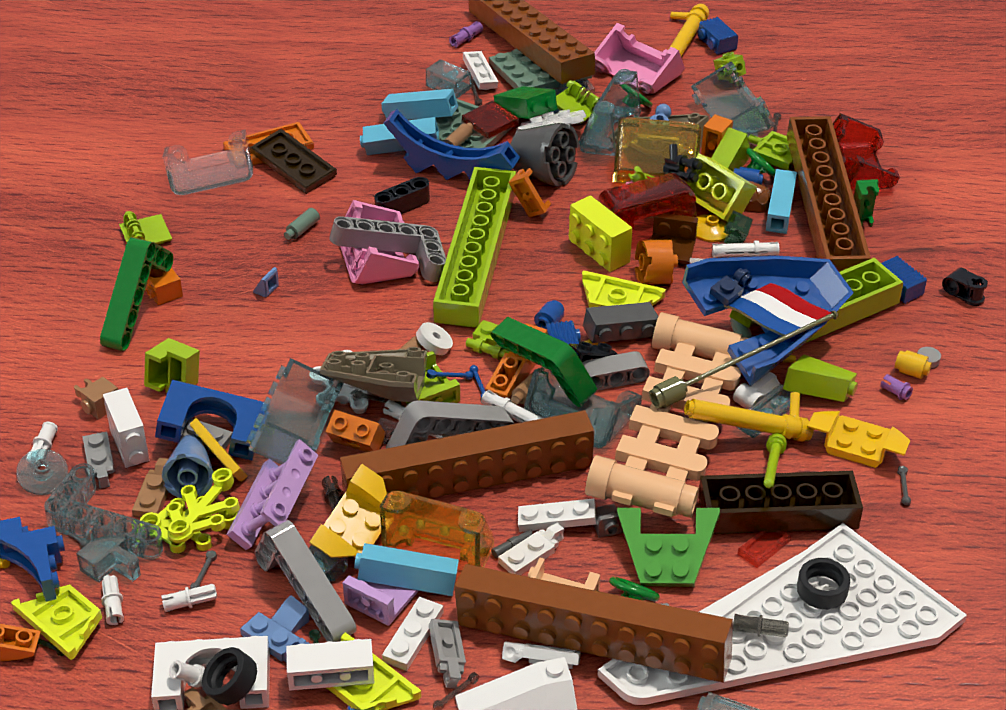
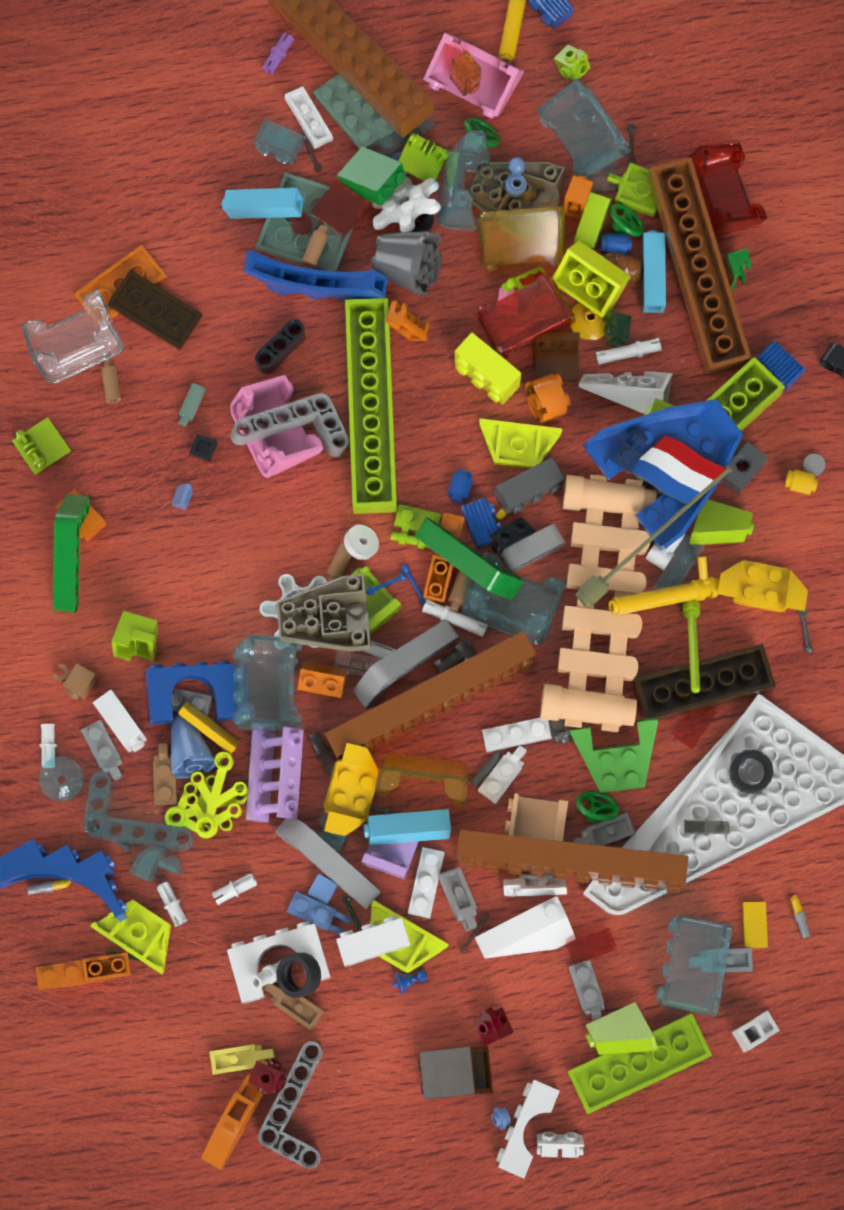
camera: 10 degrees left, 35 degrees up
dark grey hinge [190,550,217,589] -> none
medium azure brick [360,117,439,155] -> none
black piece [663,144,702,183] -> none
medium lavender pin [880,374,913,400] -> none
none -> medium nougat cylinder [101,359,121,403]
none -> black plate [189,434,218,463]
none -> clear red tile [291,213,312,235]
none -> clear orange brick [450,50,482,96]
none -> dark grey brick [721,442,768,495]

